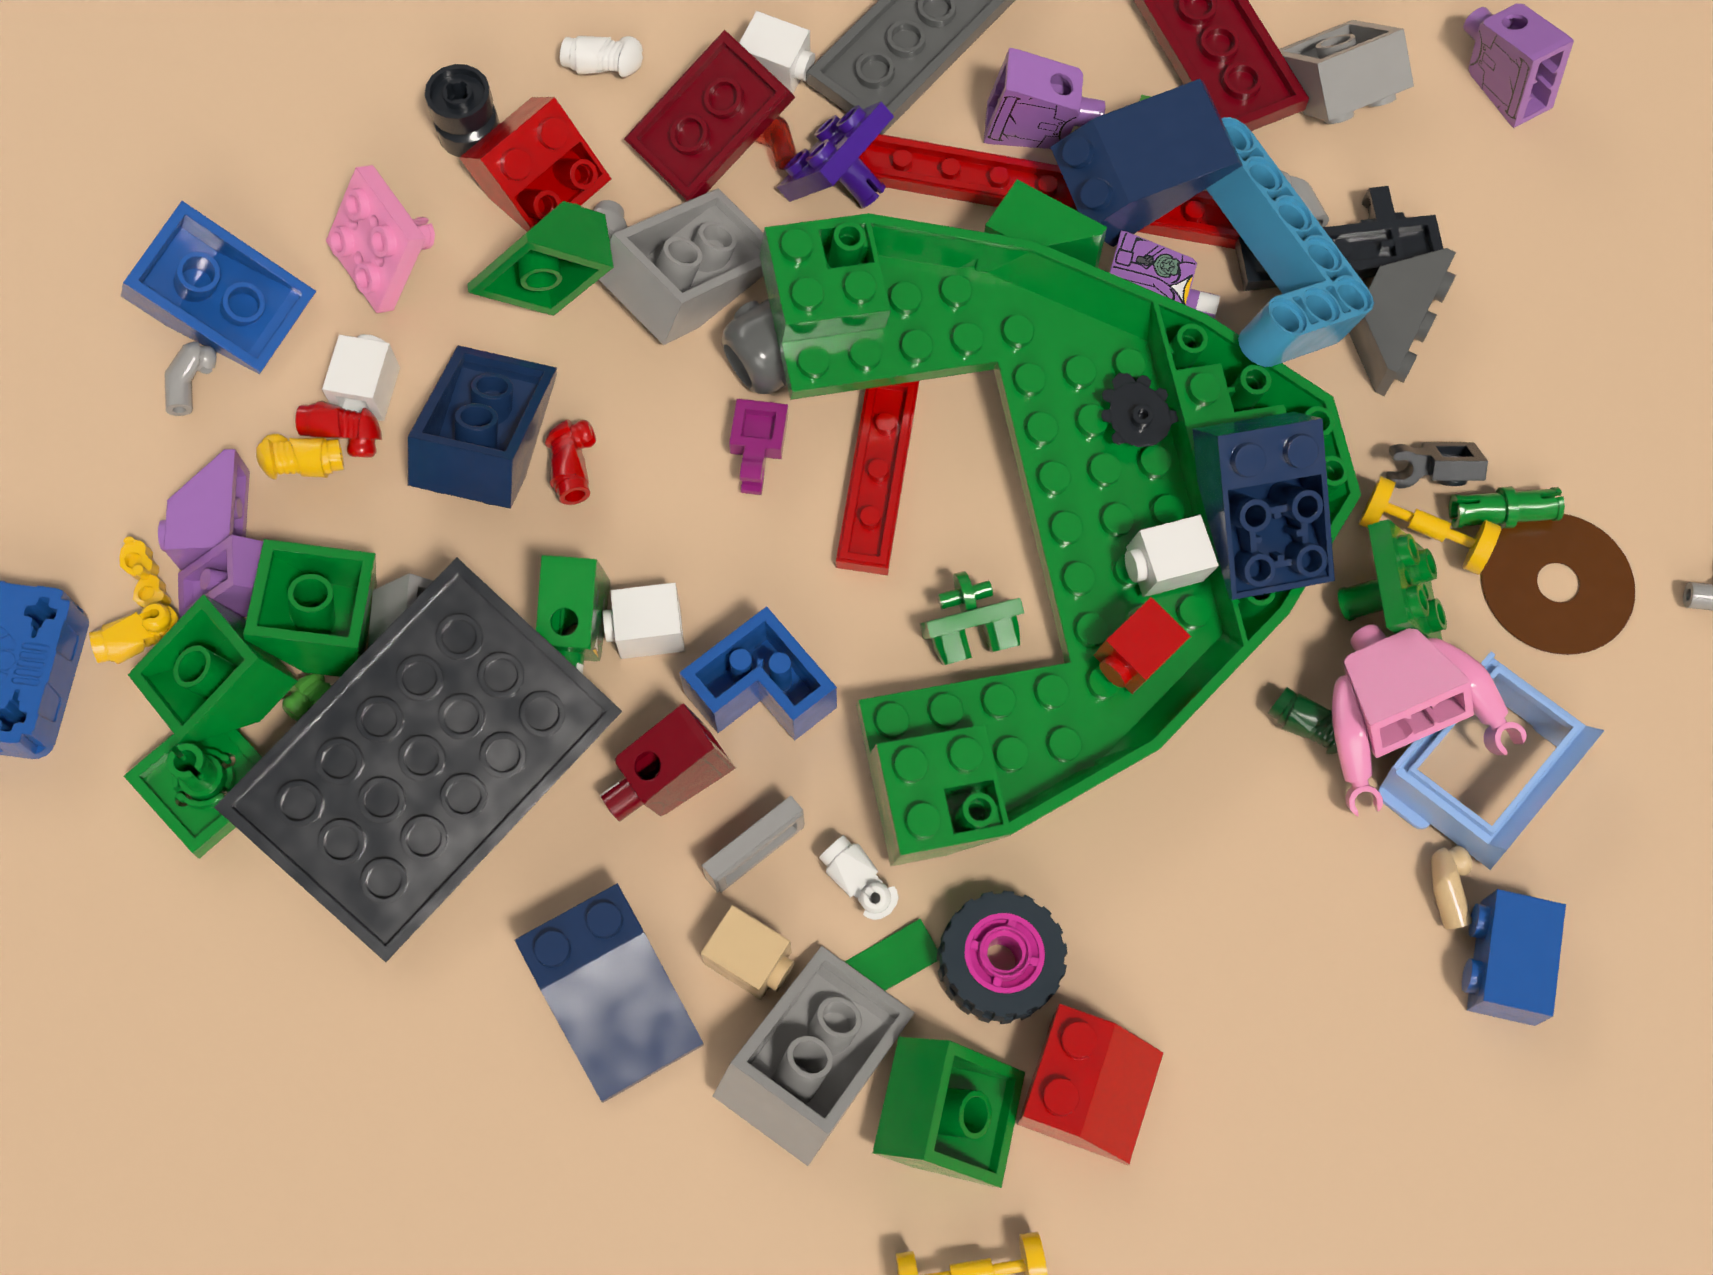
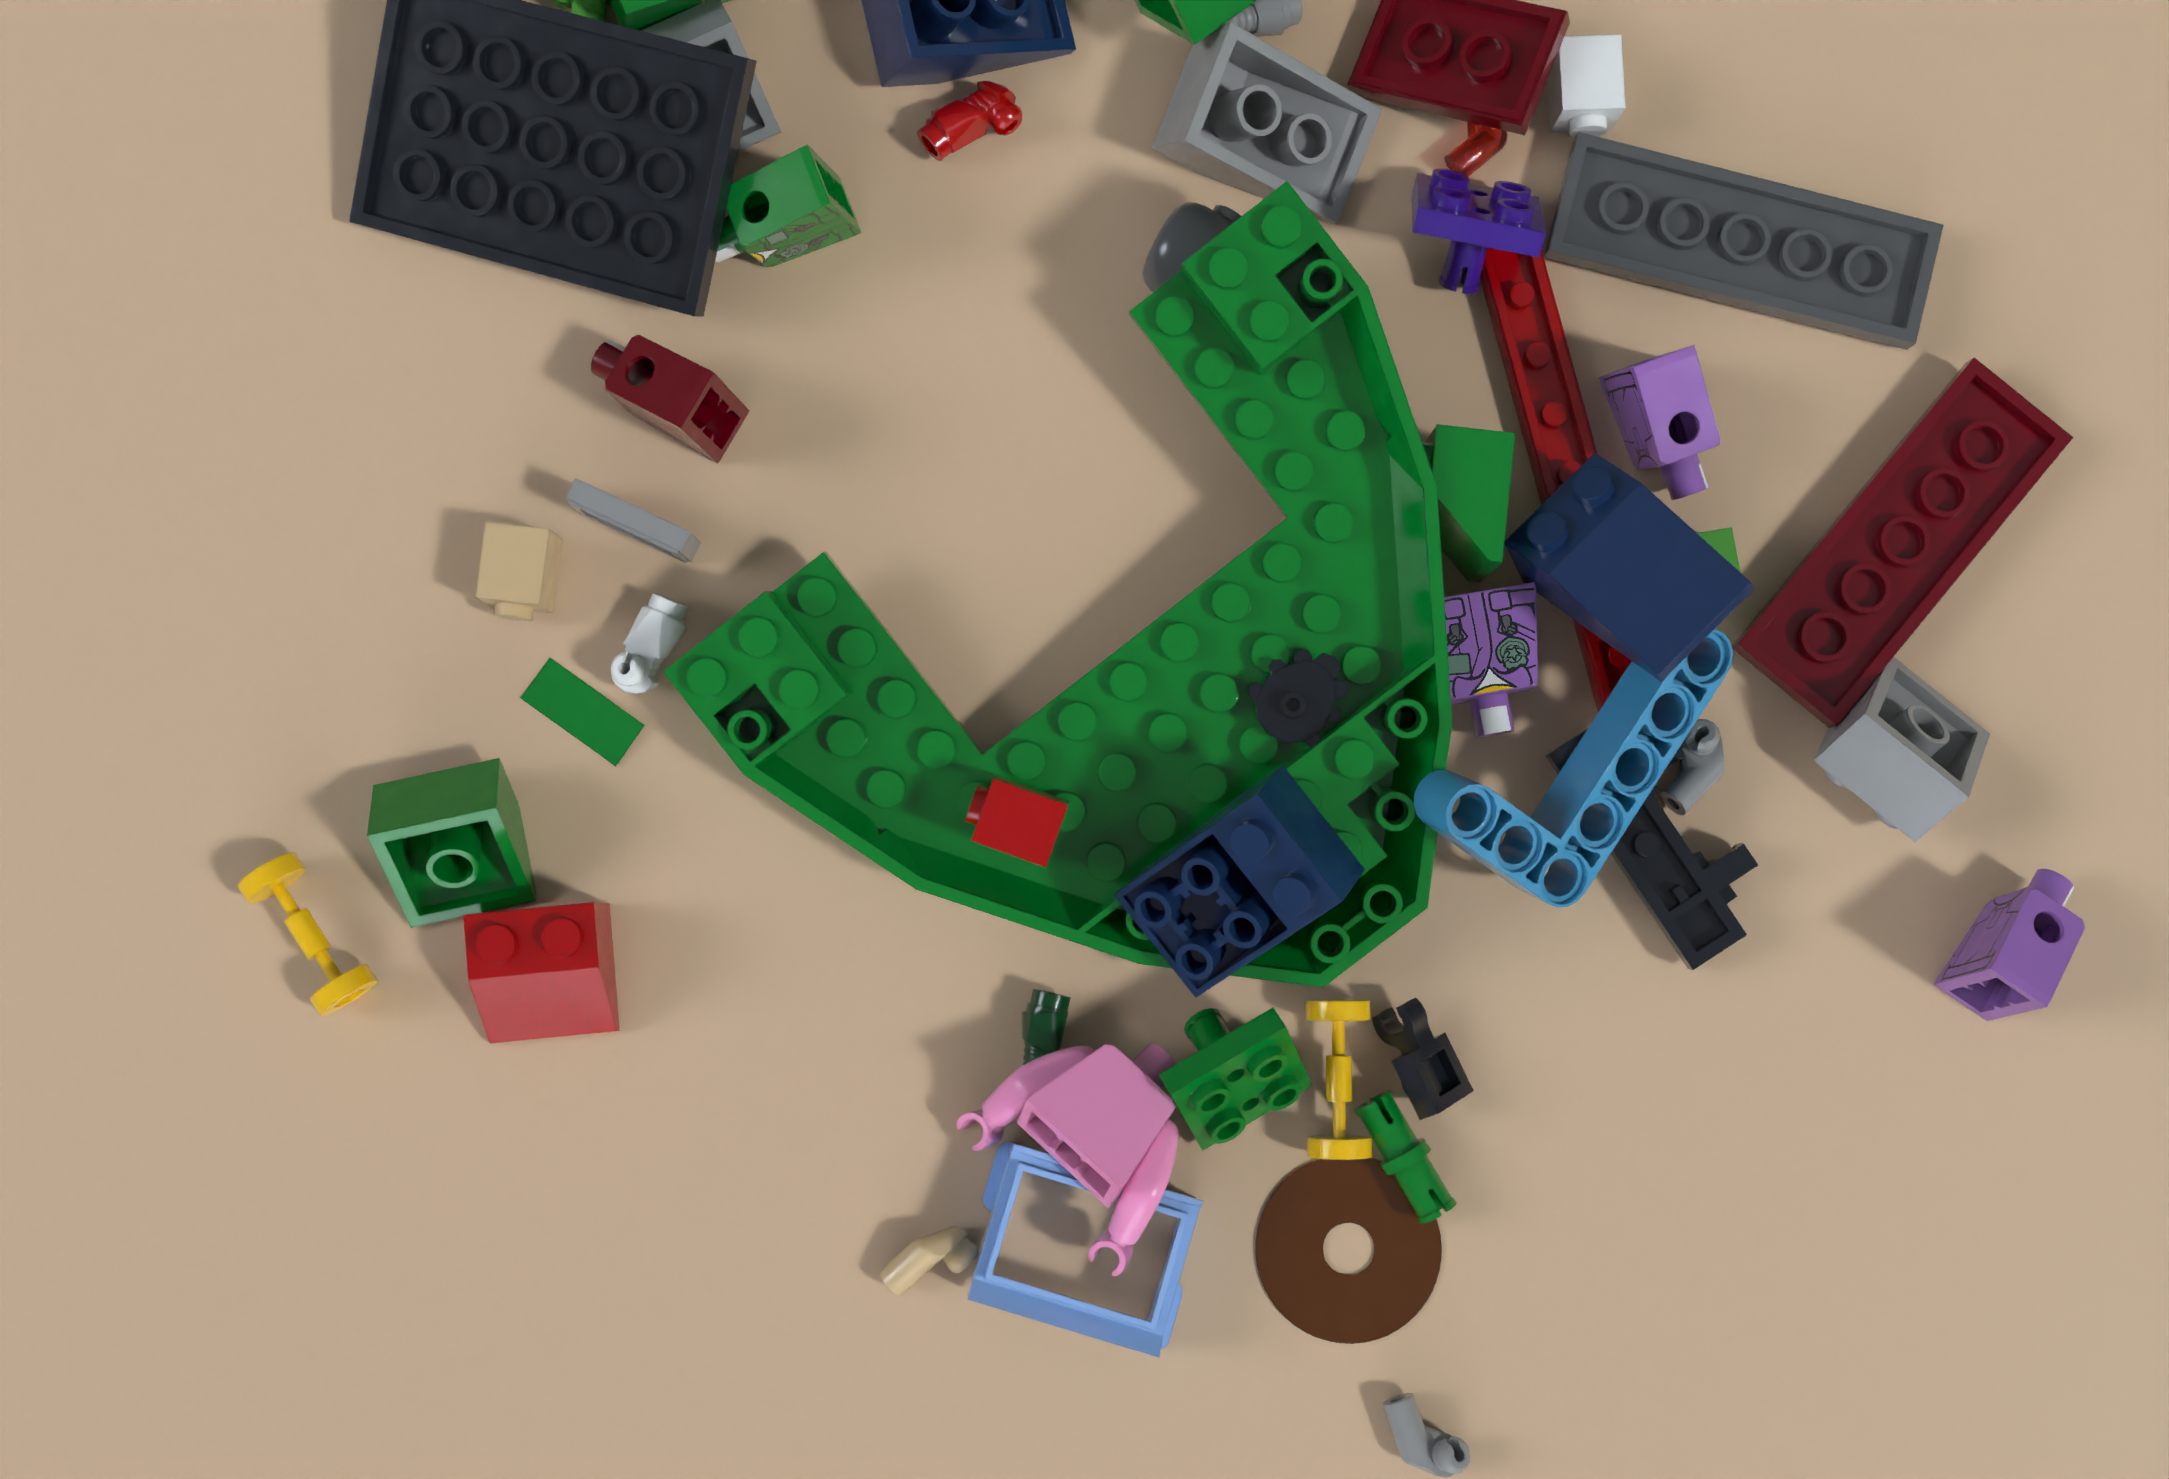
camera: 65 degrees right, 15 degrees up
slope [514,883,704,1103] -> none
white brick [603,582,685,659] -> none
blue brick [679,606,837,741] -> none
light grey slope [713,946,915,1166] -> none
magenta plate [729,399,789,495] -> none
red tile [836,381,919,576] -> none
hips [919,571,1024,665] -> none
black wheel [936,890,1068,1024] -> none
white brick [1125,515,1219,597] -> none
dark grey slope [1349,248,1456,397] -> none
blue brick [1462,889,1566,1026] -> none

